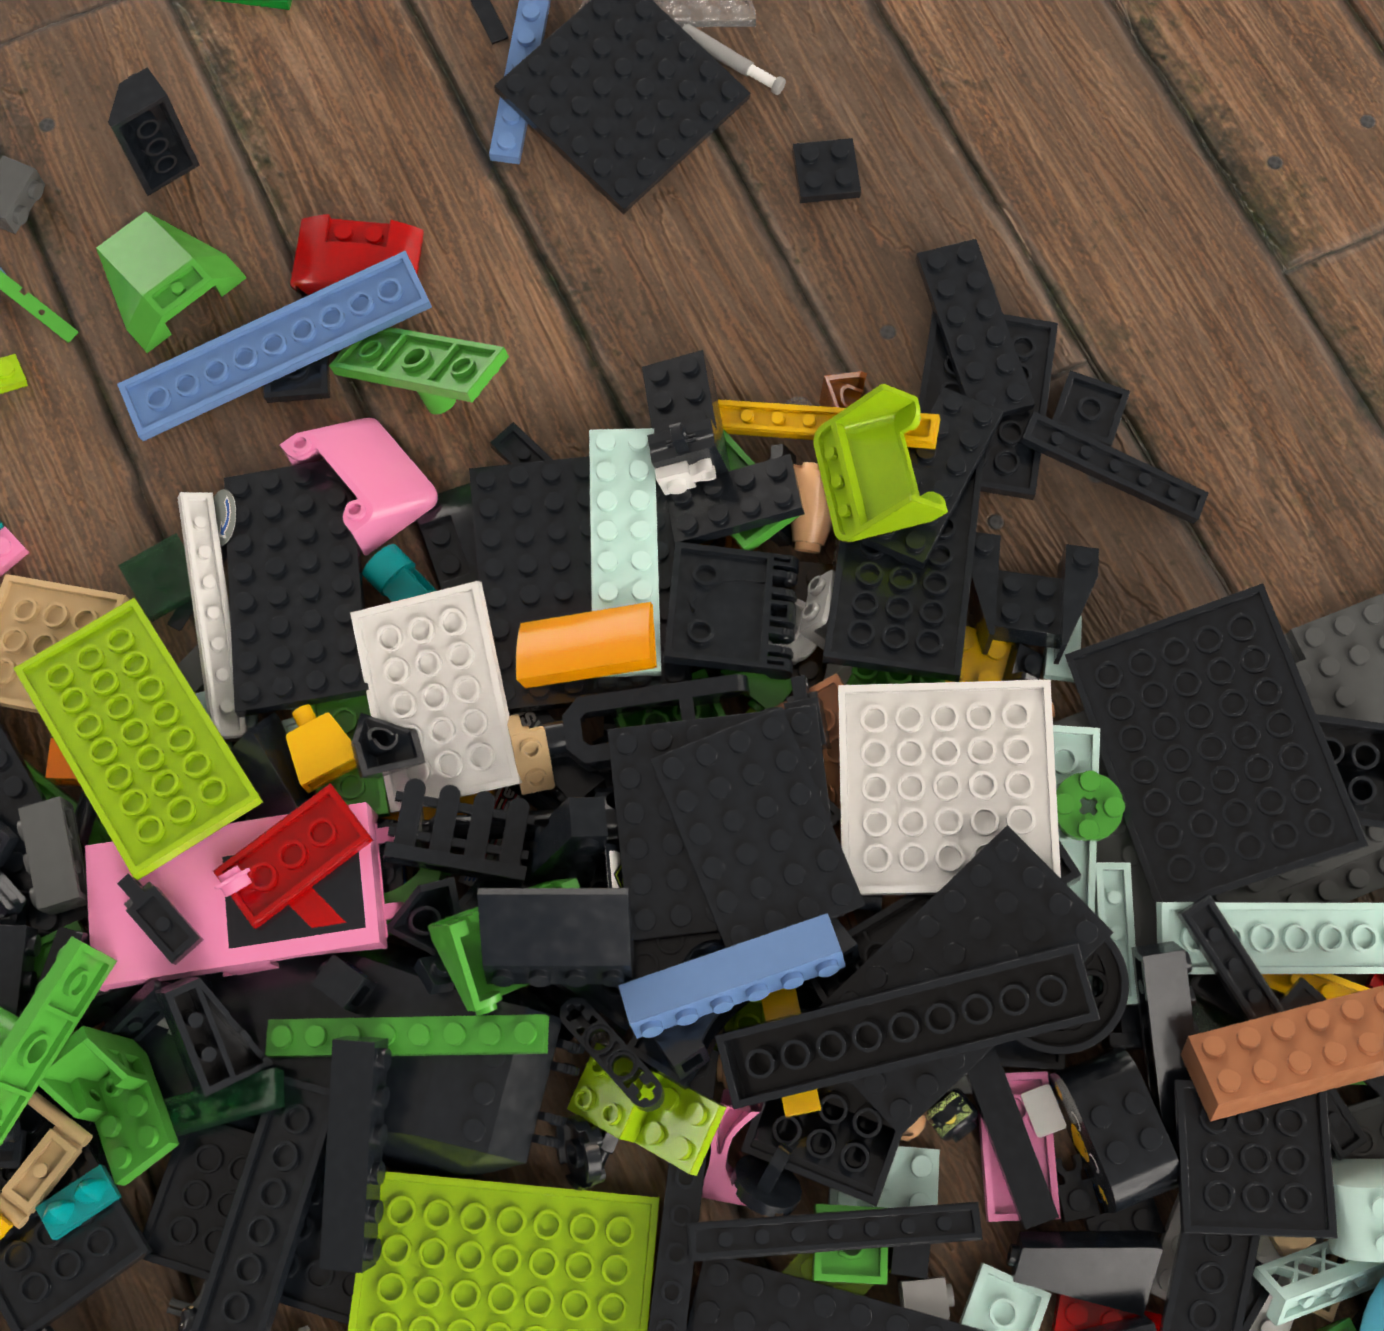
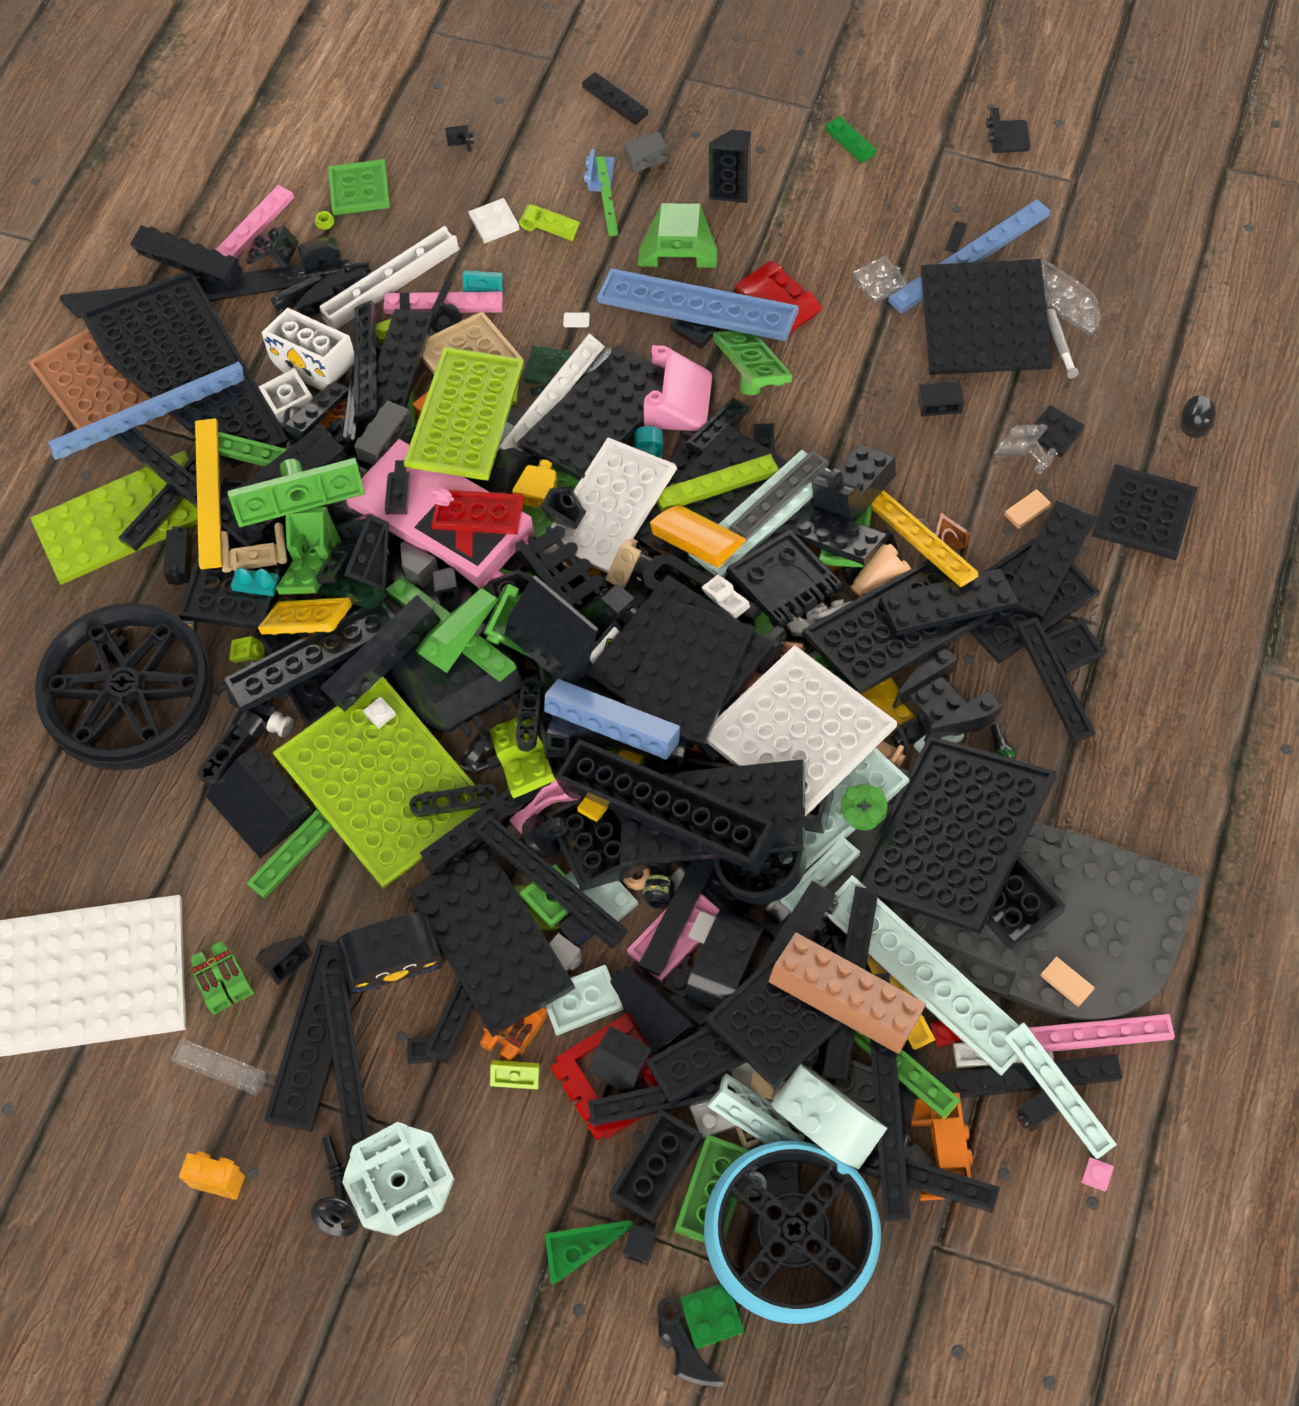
camera: 50 degrees right, 10 degrees down
white plate [655,458,717,495] -> none
lime windscreen [813,384,948,542] -> none
none -> lime bracket [229,636,265,663]
none -> yellow plate [258,598,353,635]
none -> black plate [315,542,356,584]
none -> white plate [363,697,396,729]
none -> dark grey slope [400,541,439,588]
none -> black beam [409,784,498,817]
none -> bright green wedge [416,588,499,673]
none -> white sticker [563,313,590,327]
none -> lime plate [656,454,779,512]
none -> black tile [686,398,750,455]
none -> white slope [702,575,750,619]
none -> dark grey tile [729,450,829,543]
none -> clear plate [852,256,908,304]
none -> black brick [917,381,964,417]
none -> black piece [990,724,1015,759]
none -> clear plate [993,424,1057,475]
none -> light nougat tile [1004,489,1051,529]
none -> black plate [1092,464,1198,560]
none -> black piece [1180,396,1216,438]

